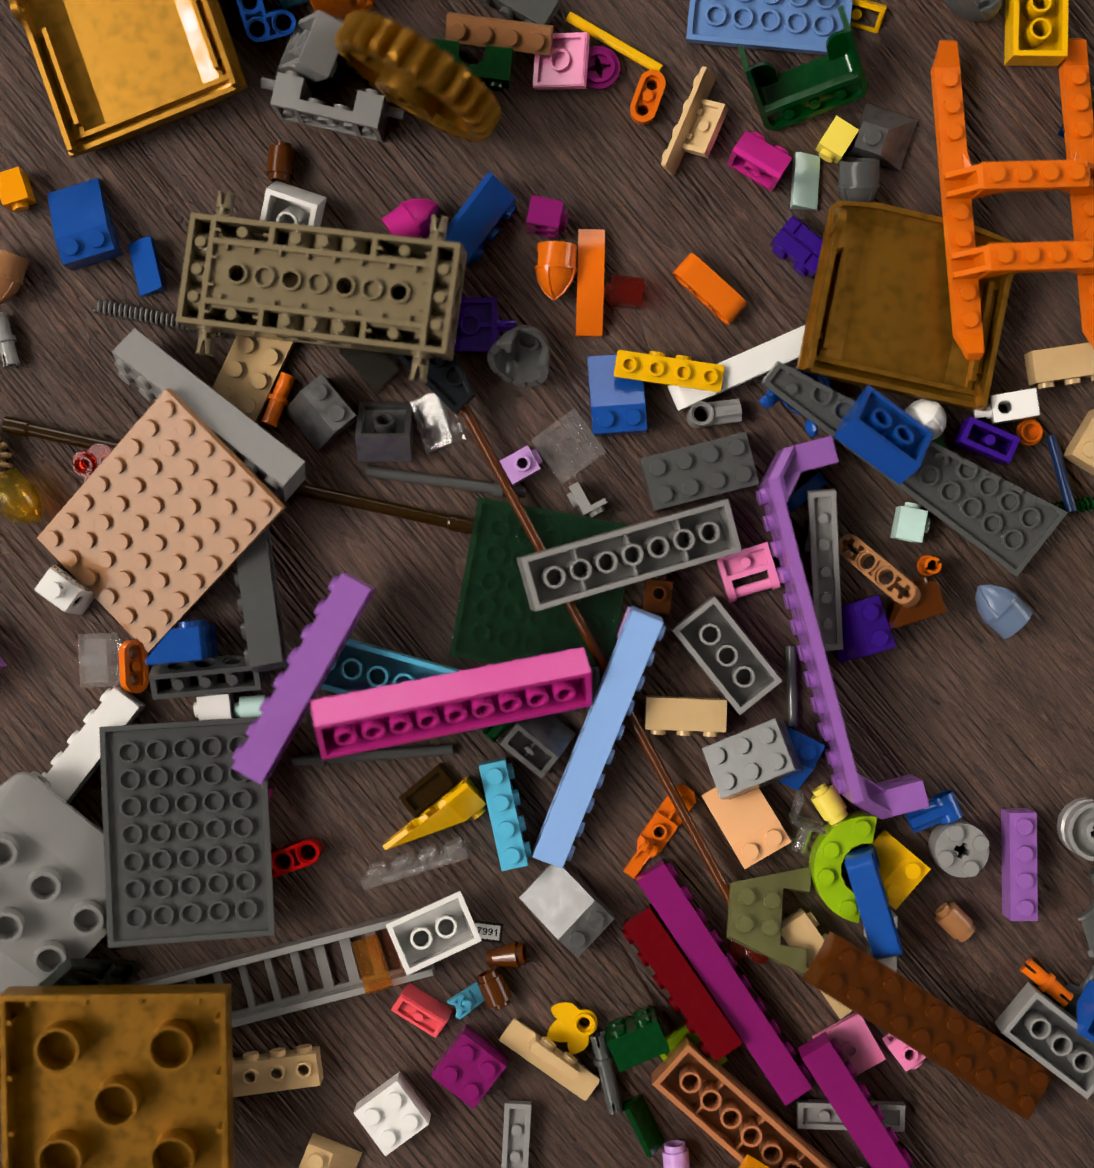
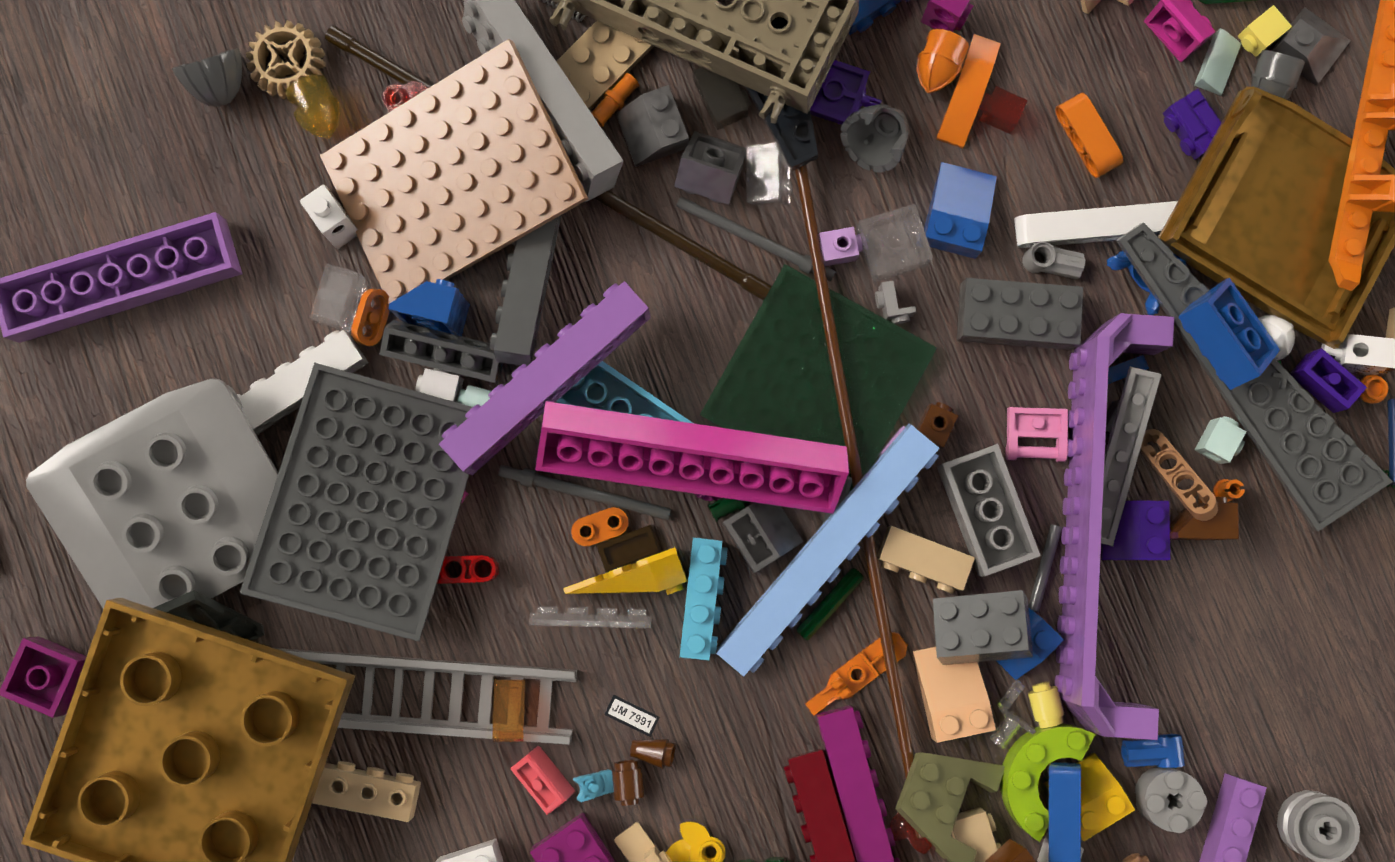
camera: 15 degrees right, 5 degrees down
white slope [385,891,482,975] -> none
light grey brick [516,499,742,611] -> none
slope [519,864,615,958] -> none
yellow bracket [614,350,724,393] -> none
sand blue helmet [975,584,1033,639] -> none
none -> orange plate [571,507,629,547]
none -> dark green axle [797,568,864,640]

